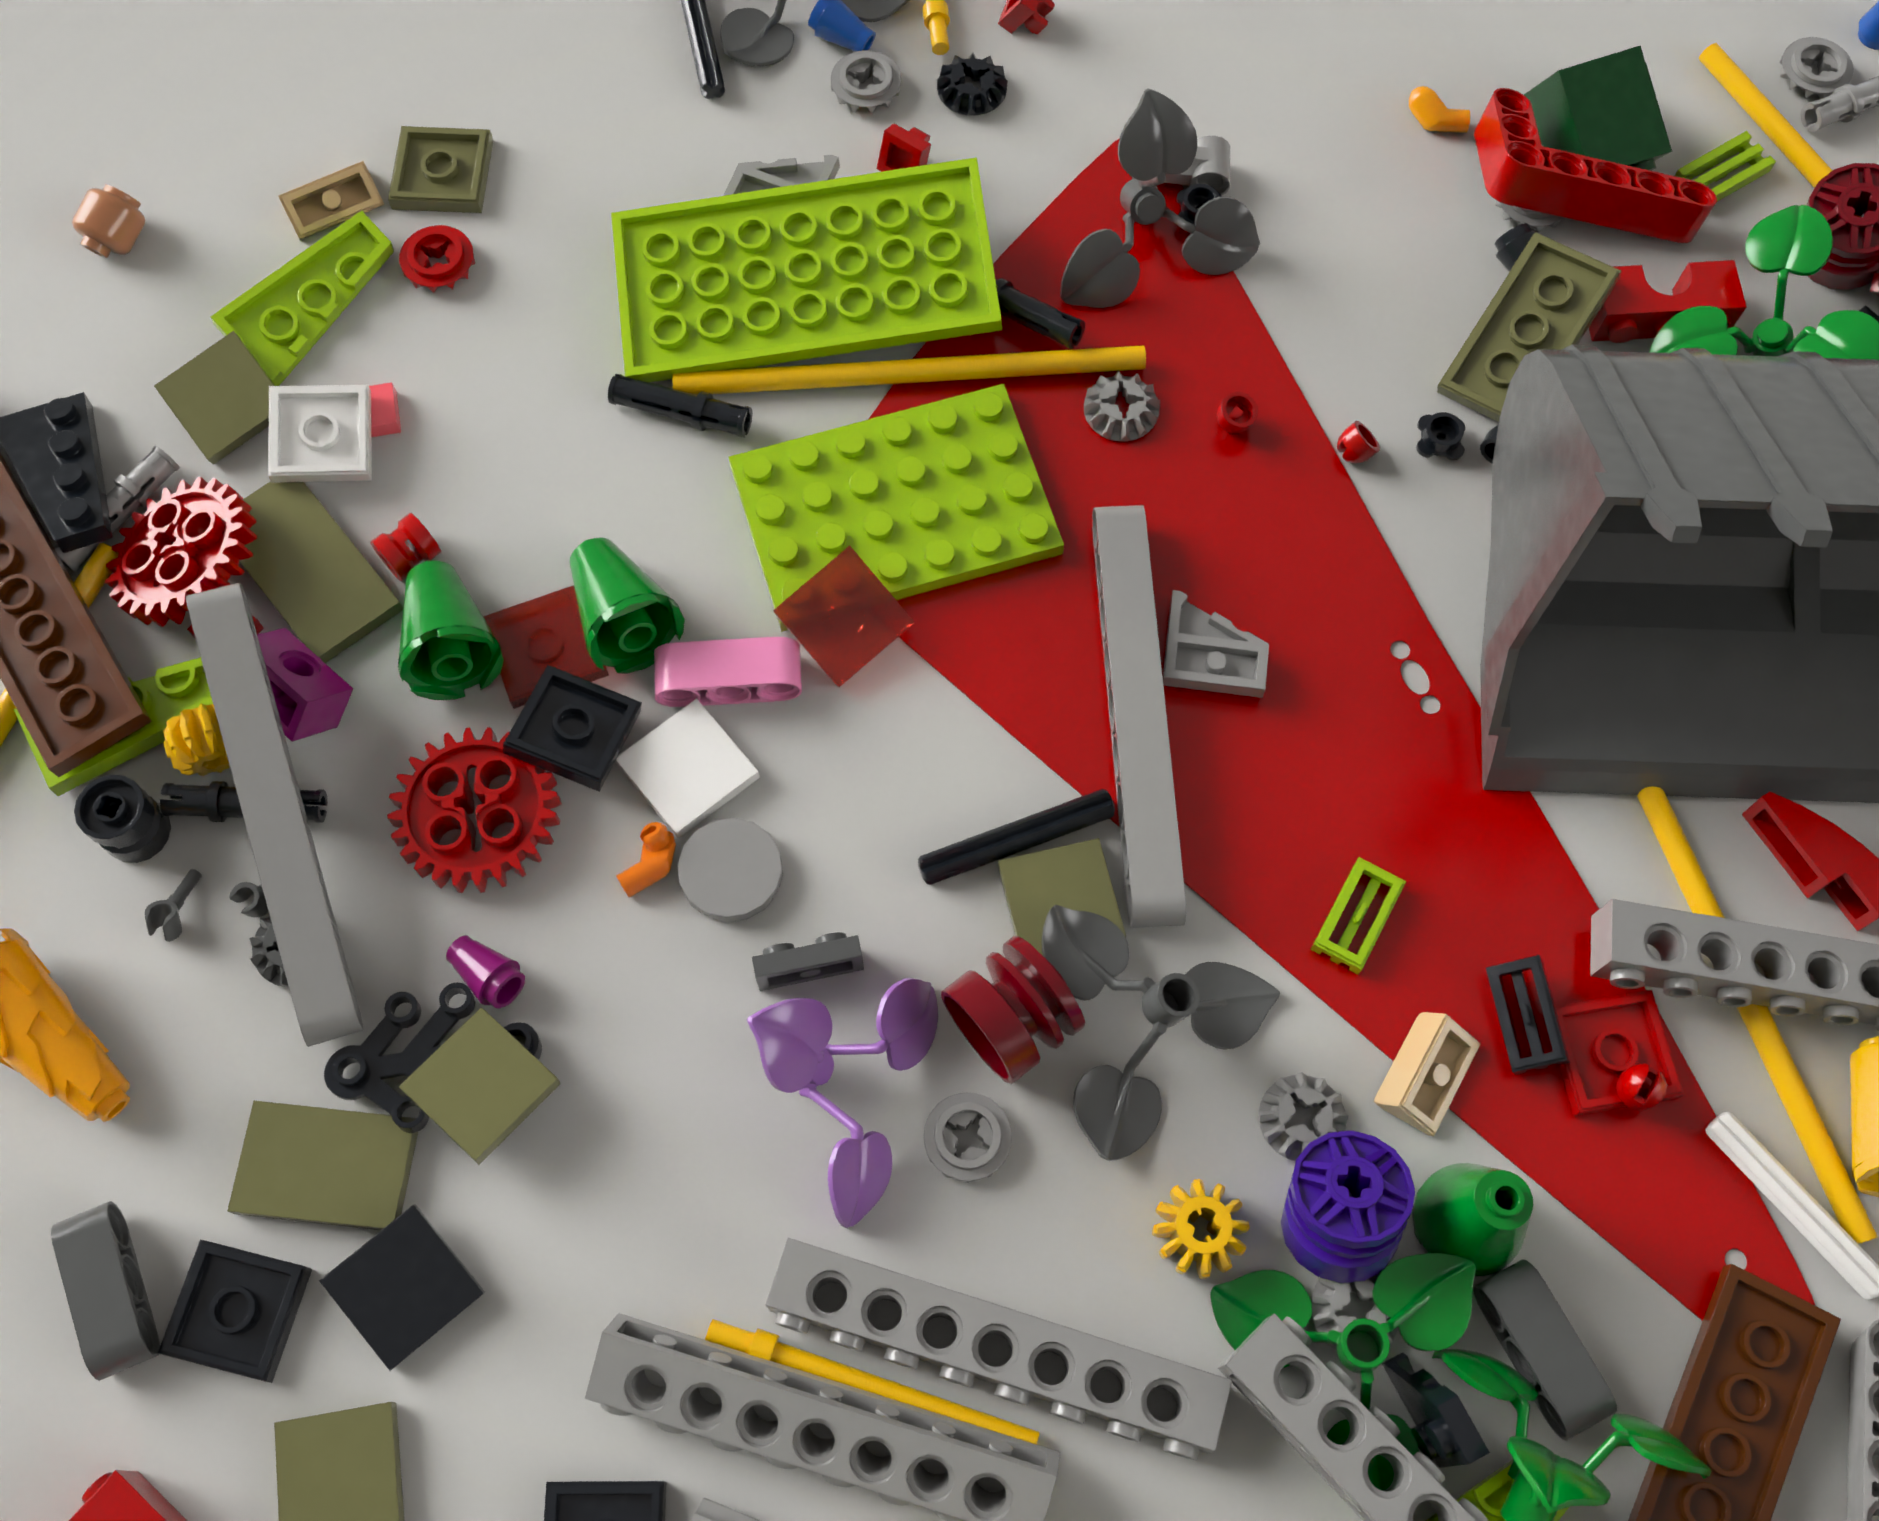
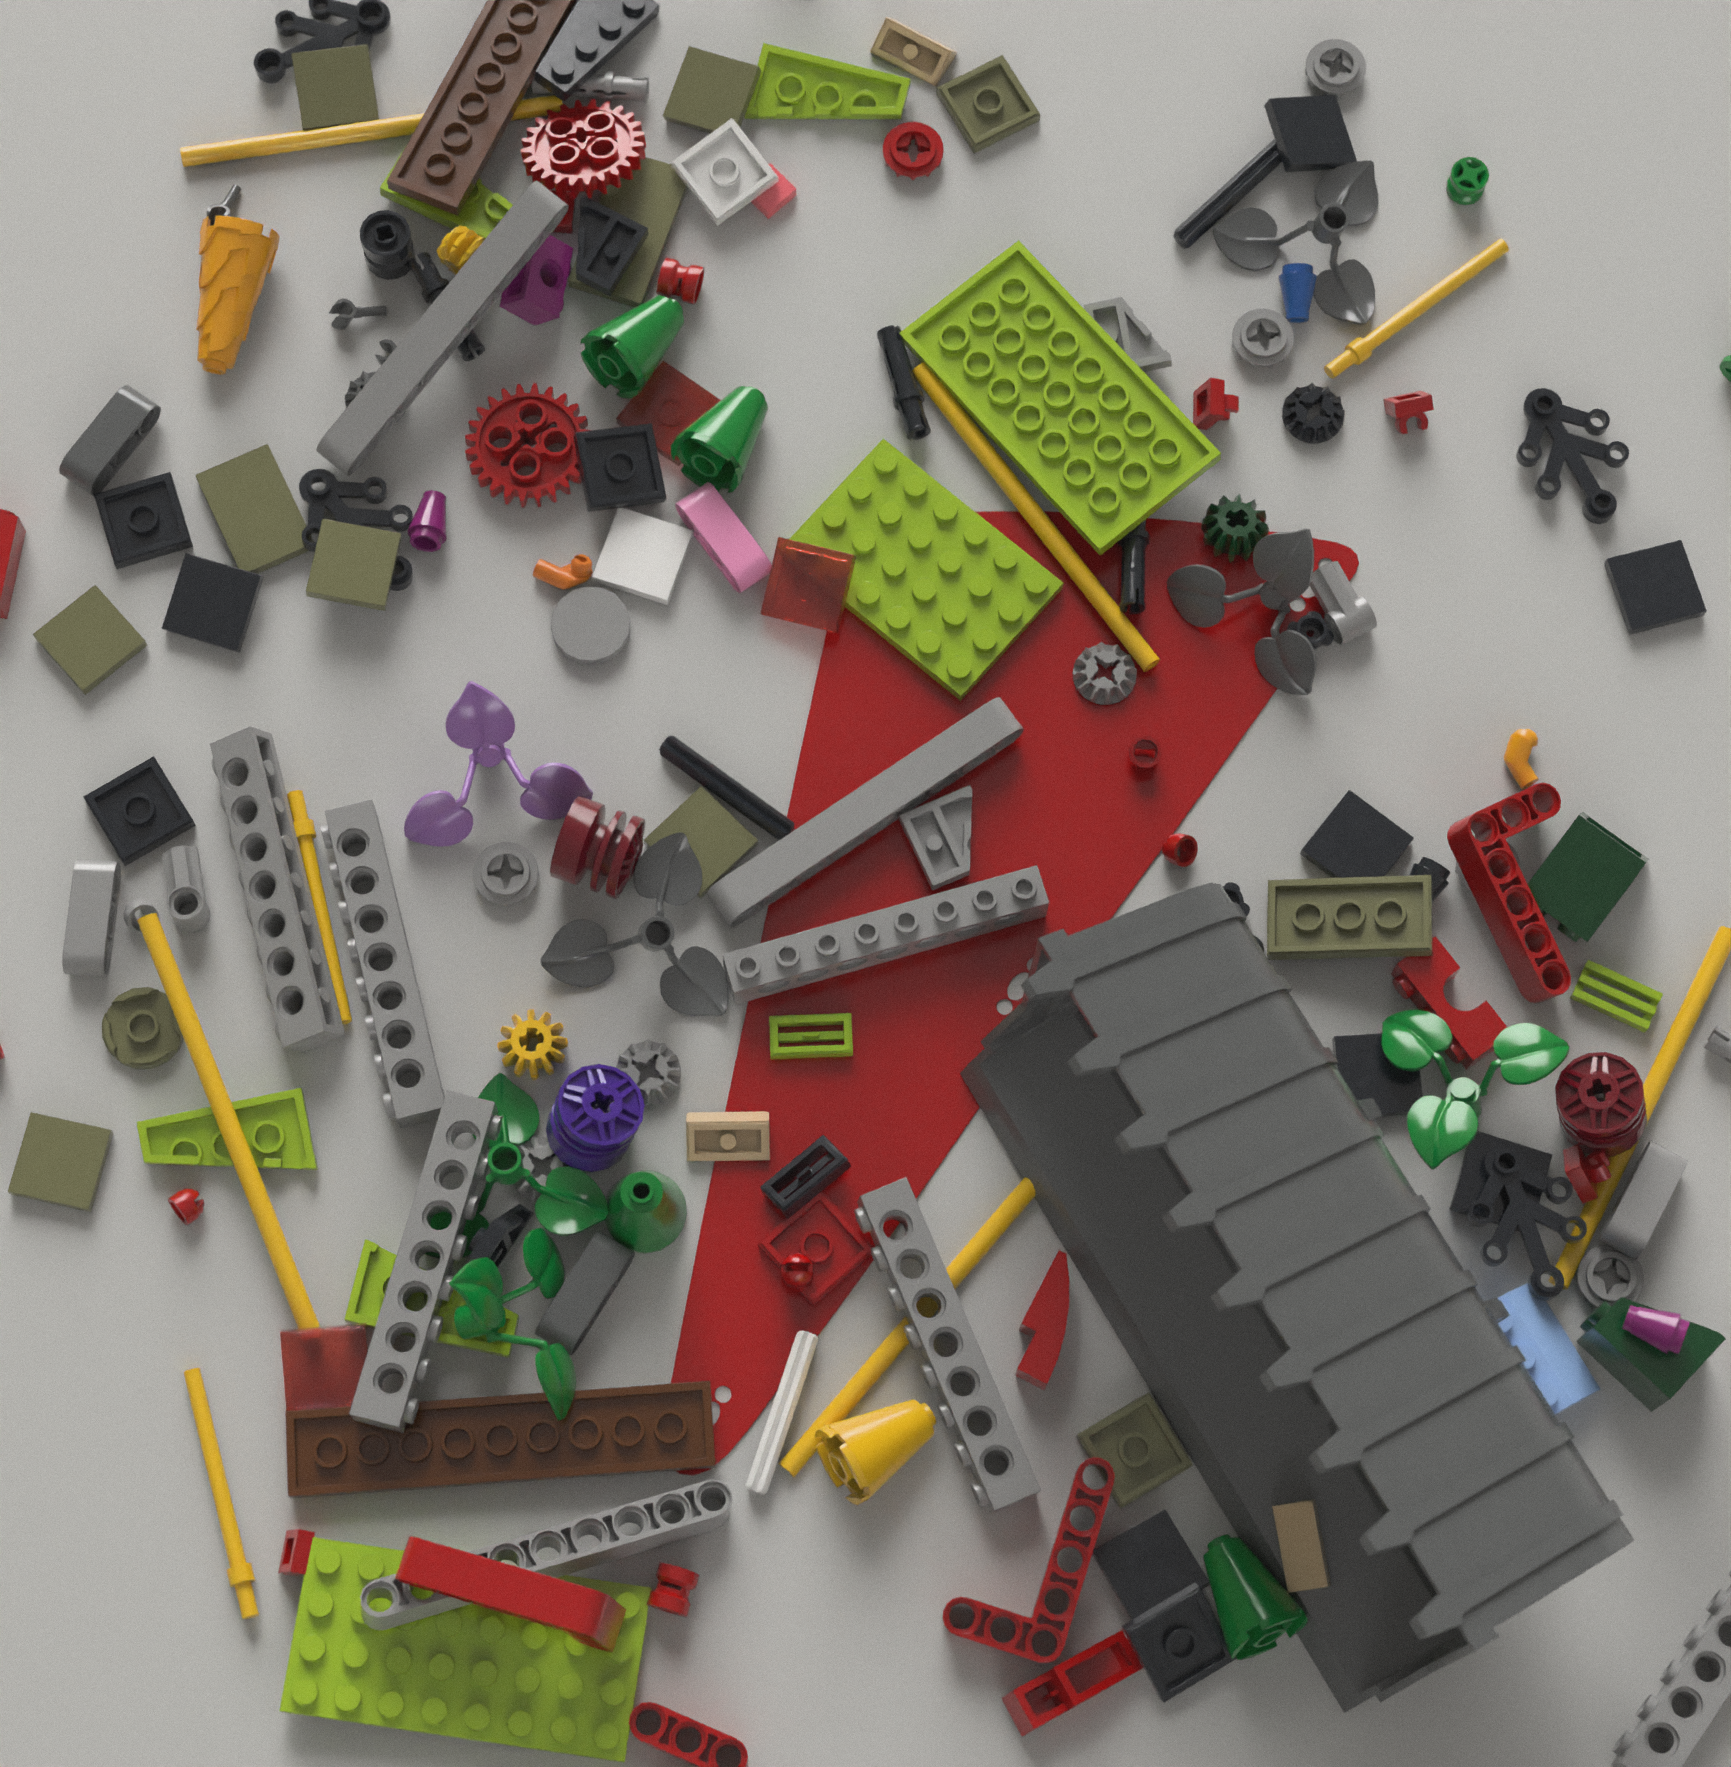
camera: 55 degrees right, 5 degrees up
dark grey plate [752,932,864,991] -> none
none -> black wing [576,195,648,296]
none -> light grey brick [722,865,1049,1005]
none -> dark green gear [1201,493,1269,563]
none -> black tile [1300,790,1414,878]

